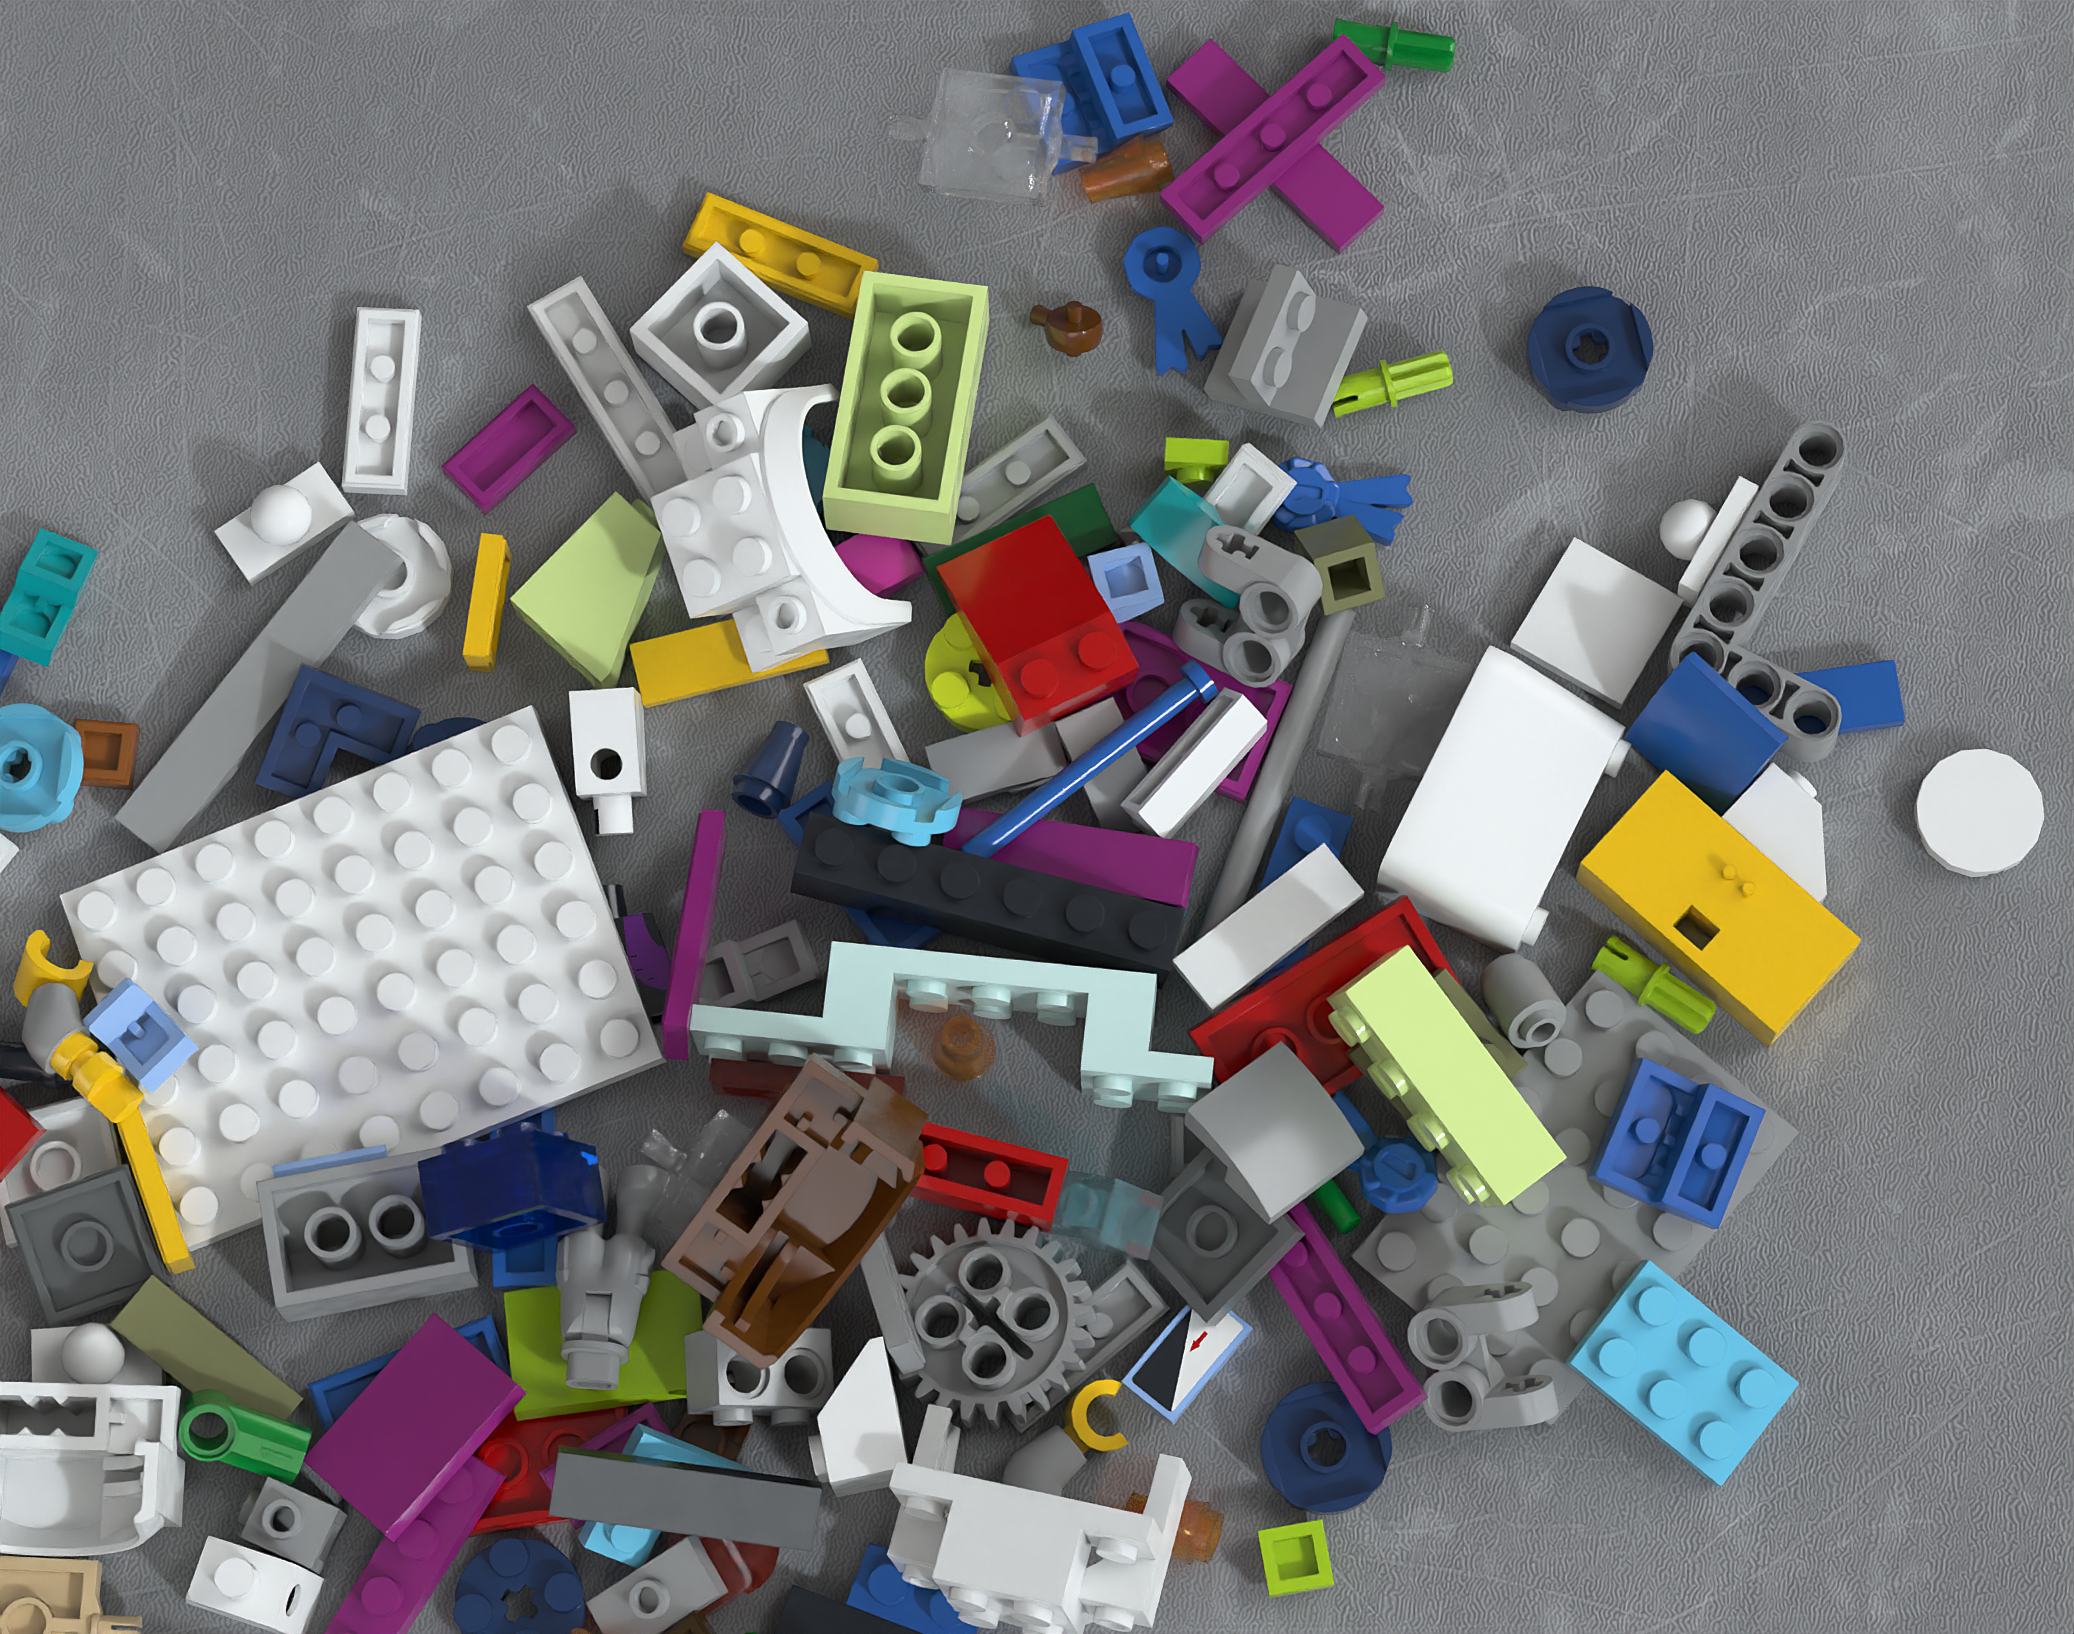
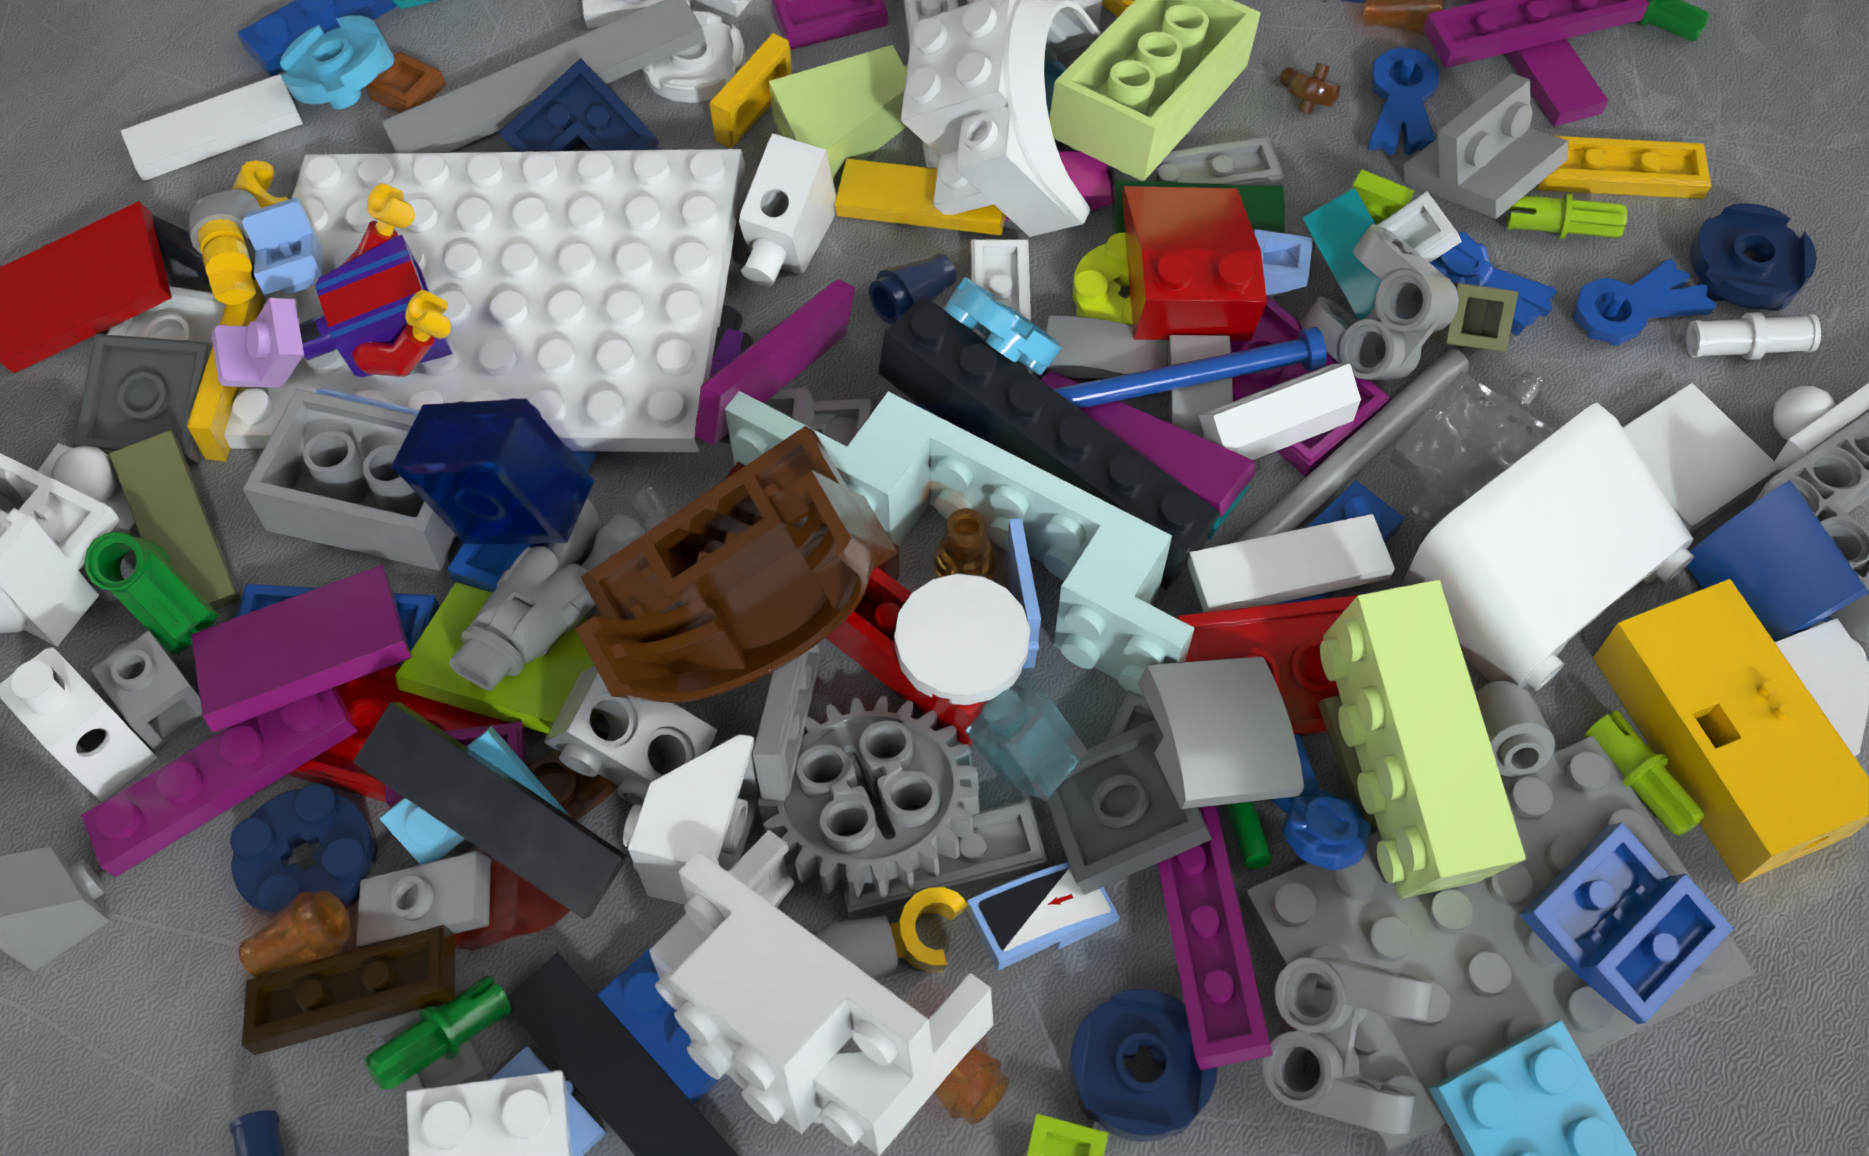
camera: 20 degrees right, 15 degrees down
none -> lavender bracket [211,298,304,388]
none -> torso [299,183,452,378]
none -> white tile [894,574,1030,705]
none -> light blue piece [1005,518,1041,669]
none -> yellow tile [1536,136,1711,199]
none -> blue piece [1573,259,1716,346]
none -> white pin [1686,312,1821,360]

